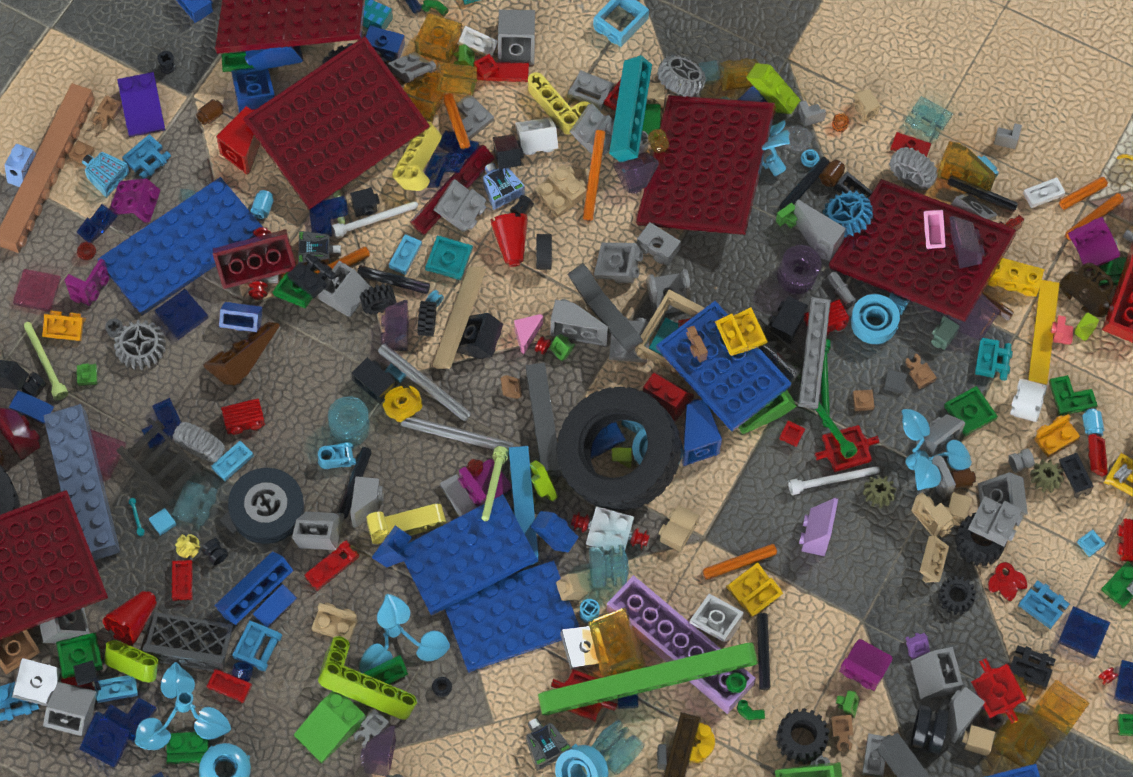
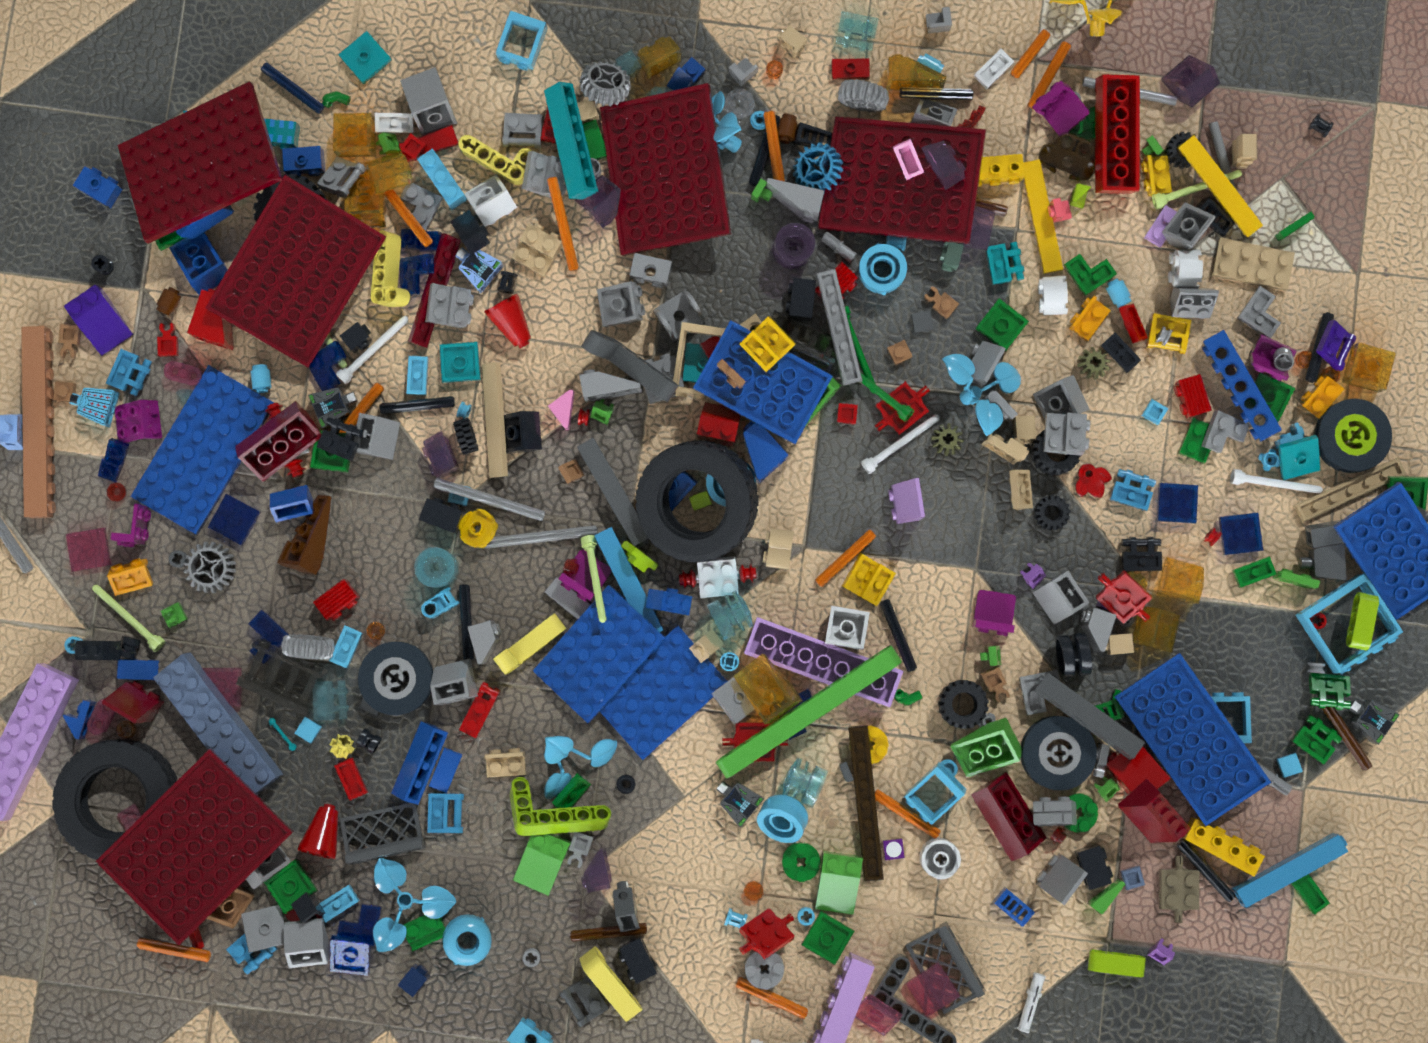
camera: 15 degrees left, 20 degrees up
lime beam [104,640,158,682] -> none
red plate [206,669,252,703] -> none
clear blue tile [232,662,253,682] -> none
black tyre [359,284,397,315] -> none
blue slope [372,525,412,567] -> none
black tyre [536,234,552,270] -> none
clear yellow wheel [648,129,669,153] -> none
green plate [726,673,747,693] -> none
lime brick [746,63,801,114] -> none
reddish brown brick [950,468,976,490] -> none
light grey wheel [1008,448,1035,473] -> none
none -> red plate [157,323,179,357]
none -> clear pink plate [164,361,203,386]
none -> clear orange bush [367,622,385,639]
none -> medium azure arch [417,148,467,210]
none -> orange axle [764,111,785,182]

